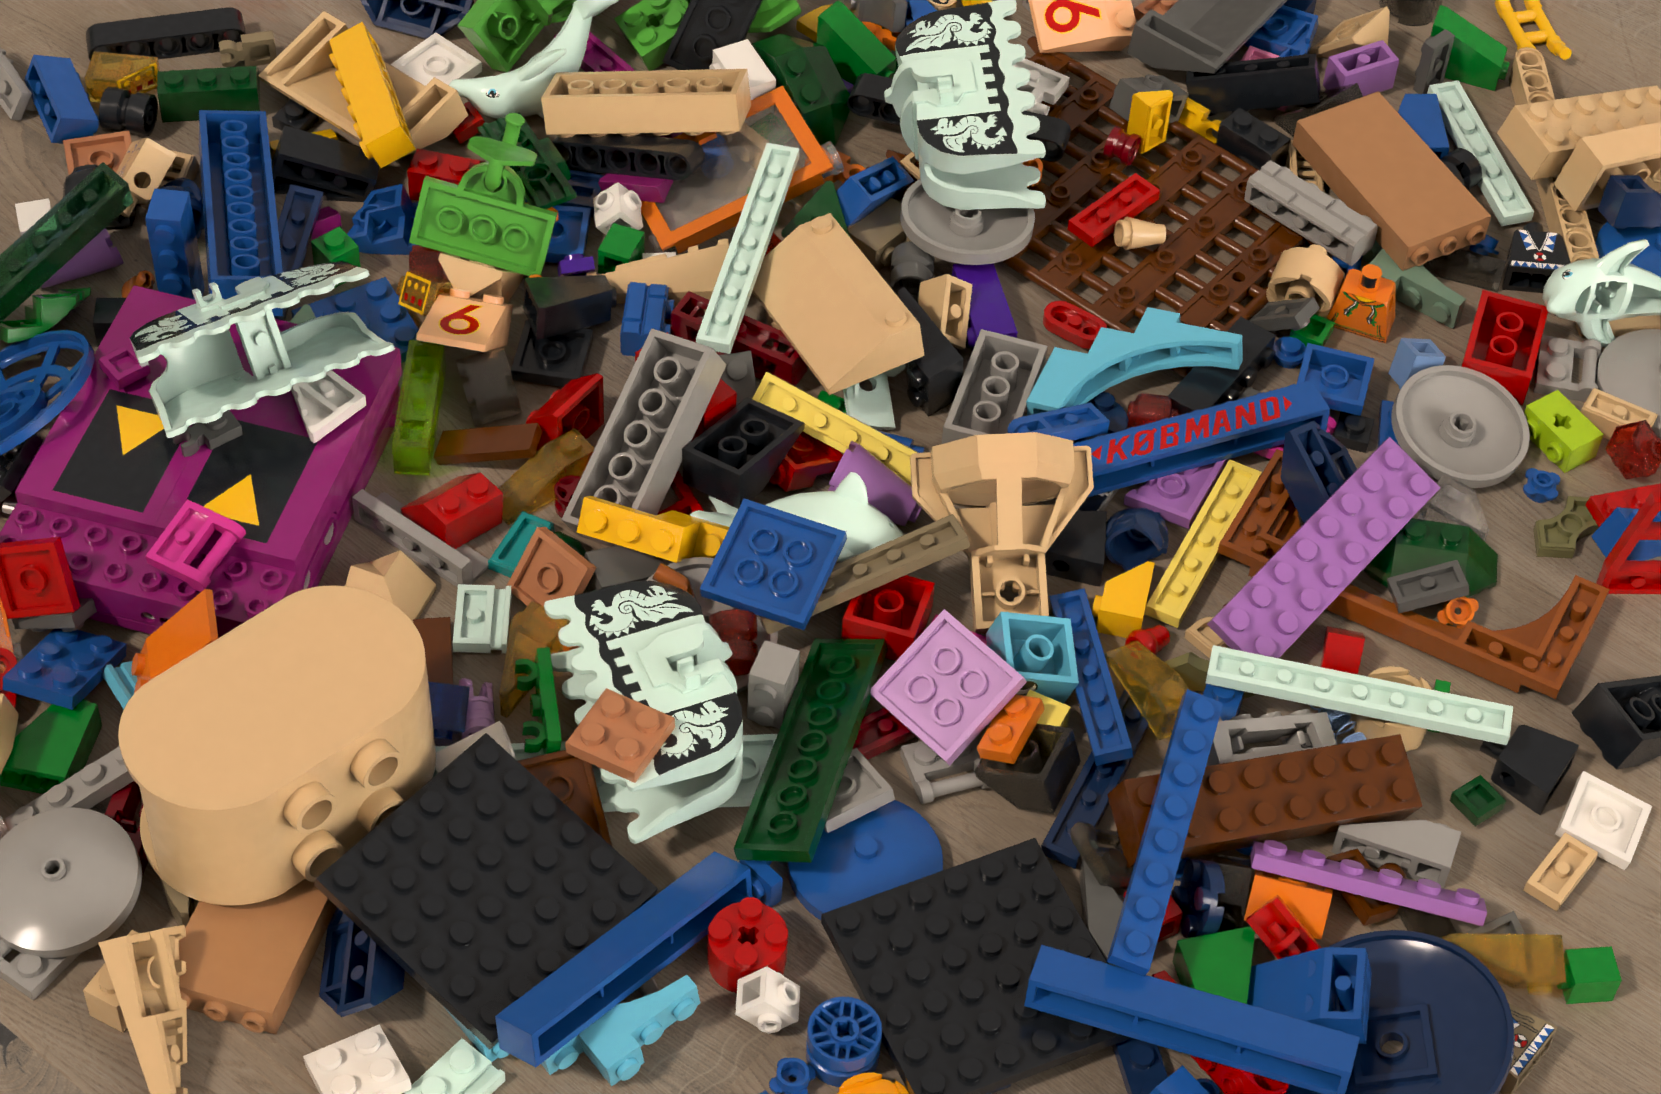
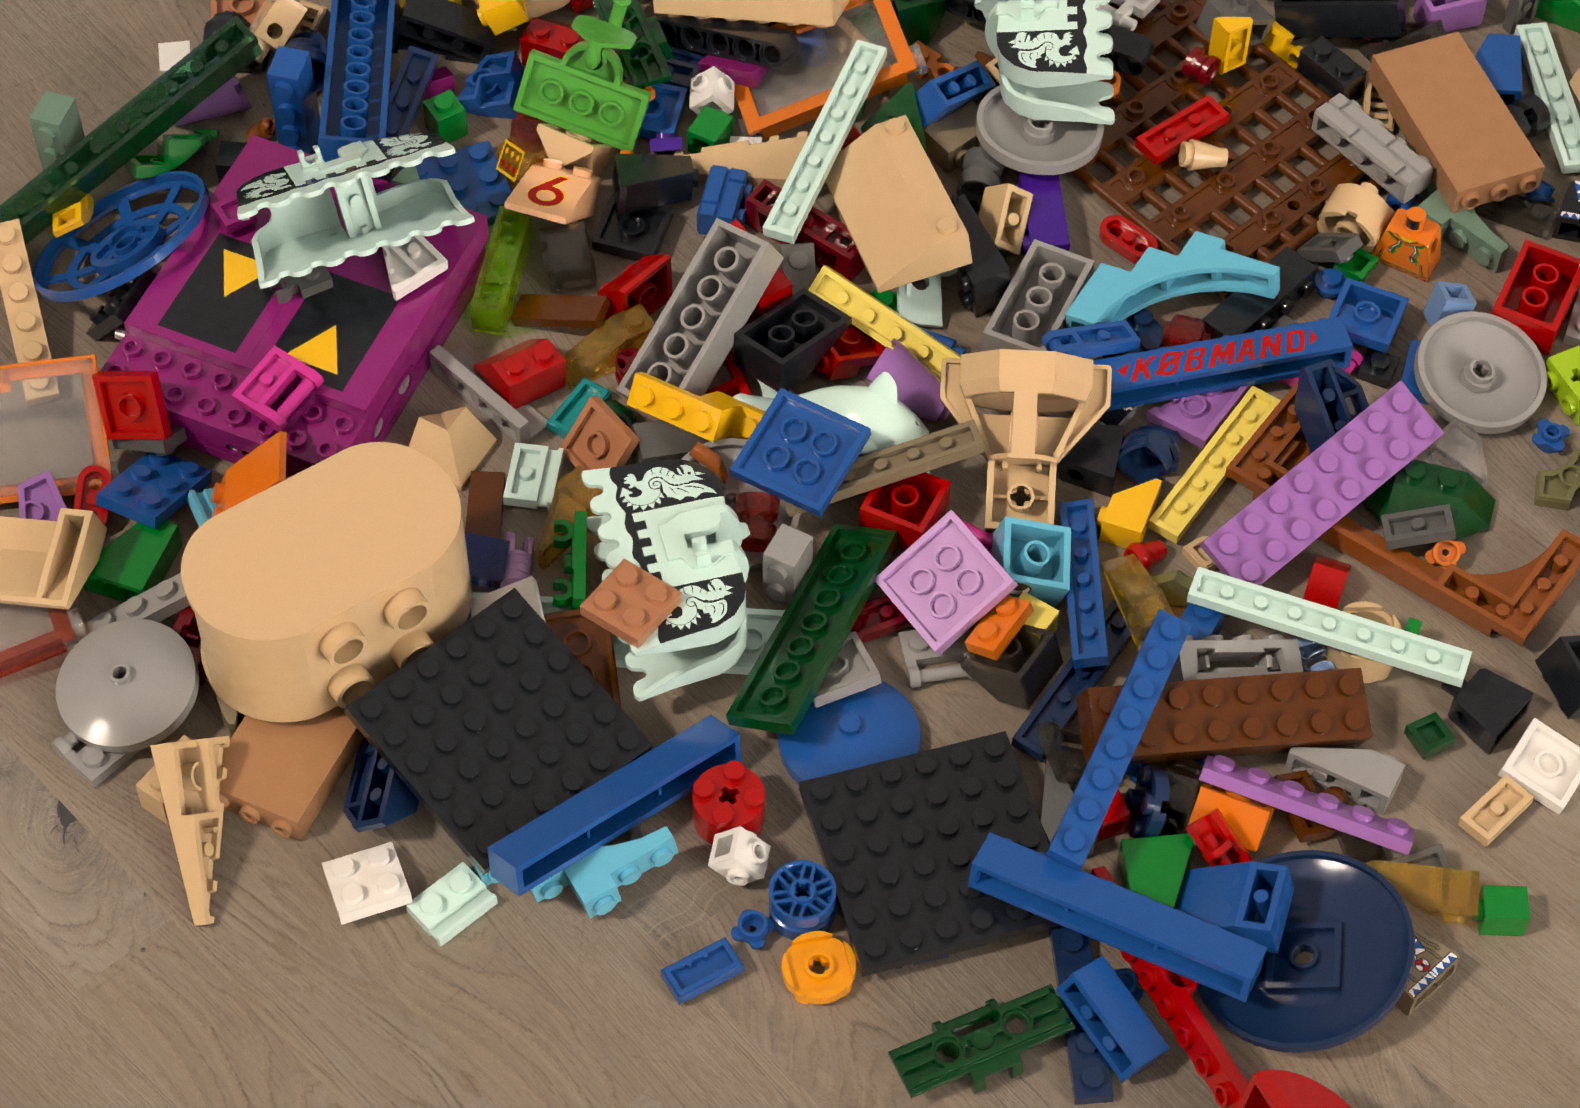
camera: 10 degrees right, 5 degrees up
blue bracket [739,860,783,908] -> none

